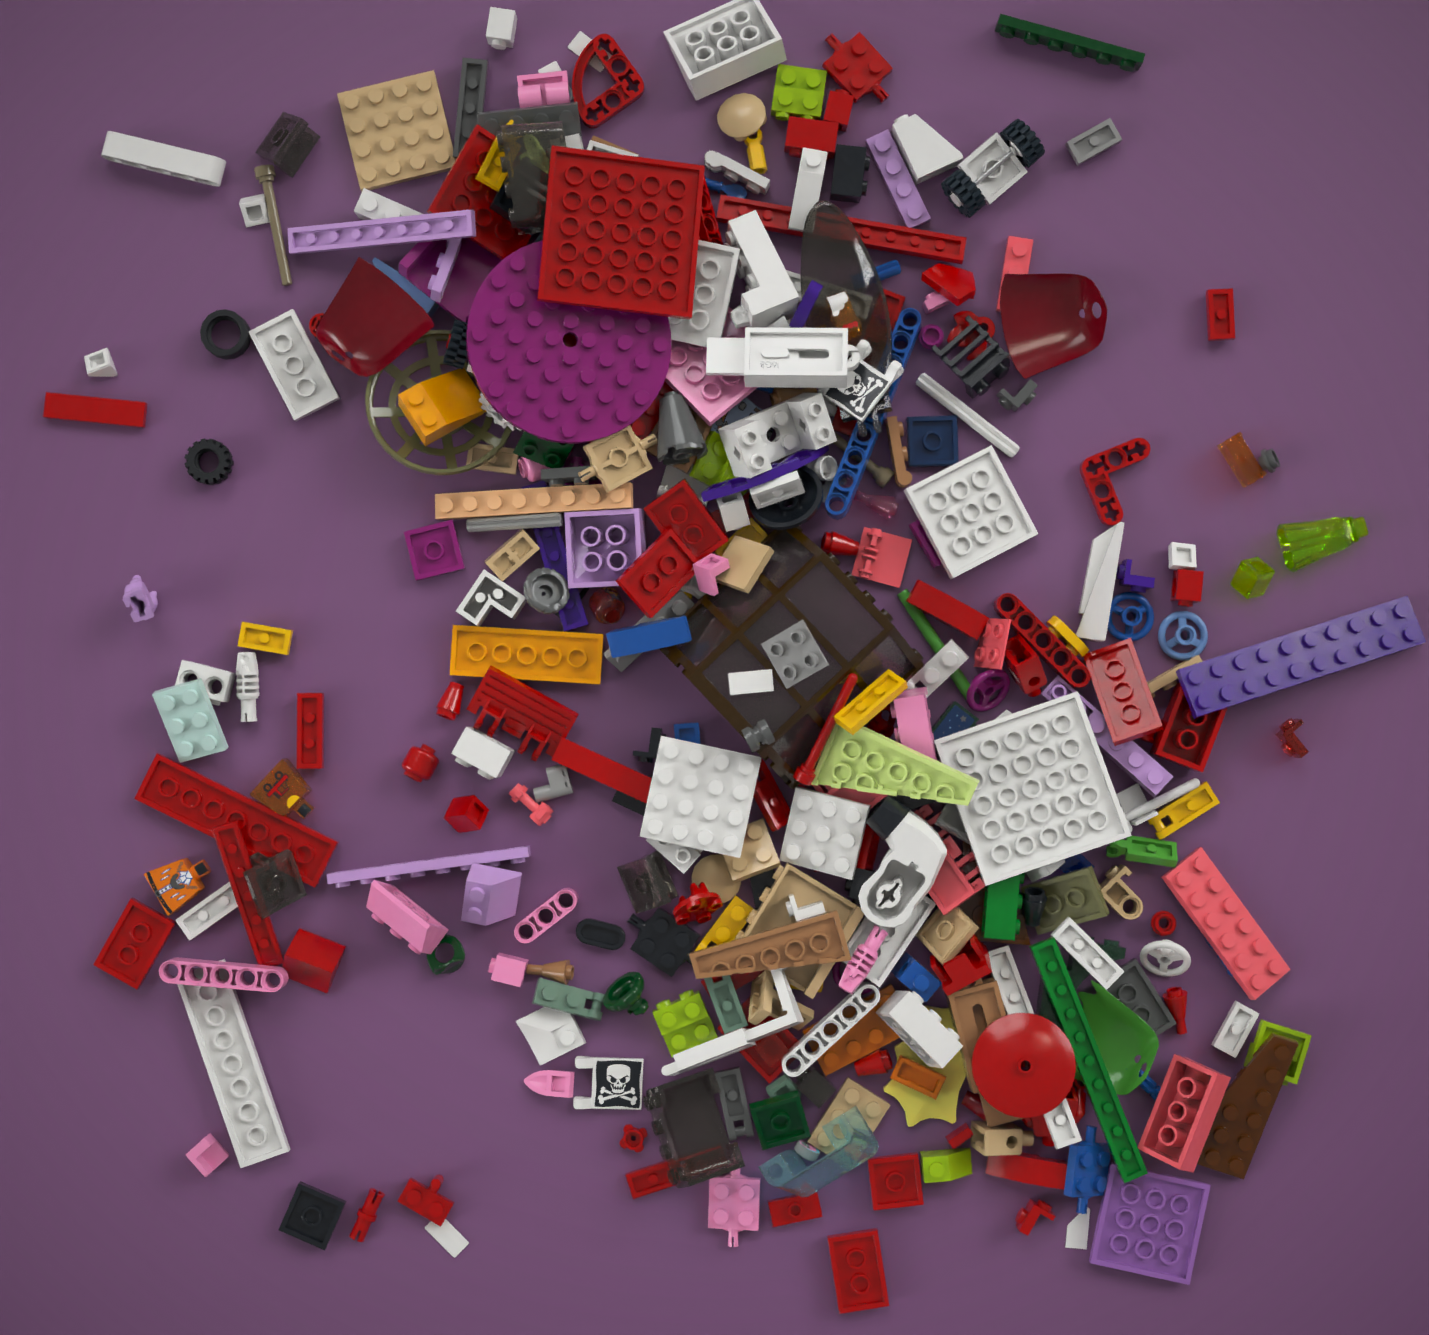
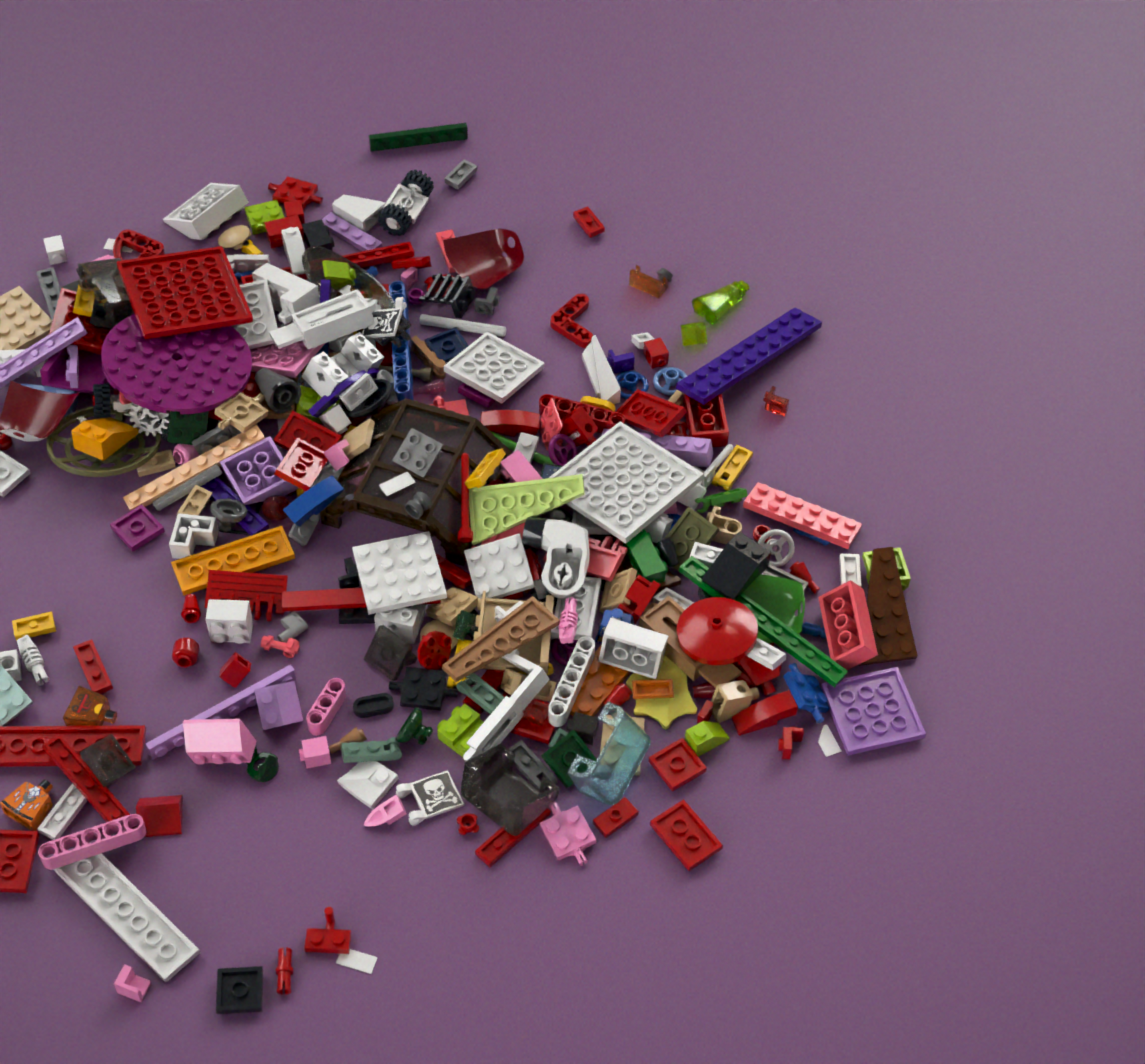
camera: 25 degrees left, 35 degrees down
none -> lime slope [322,260,356,290]
none -> clear green cone [452,610,476,641]
none -> black slope [702,532,771,600]

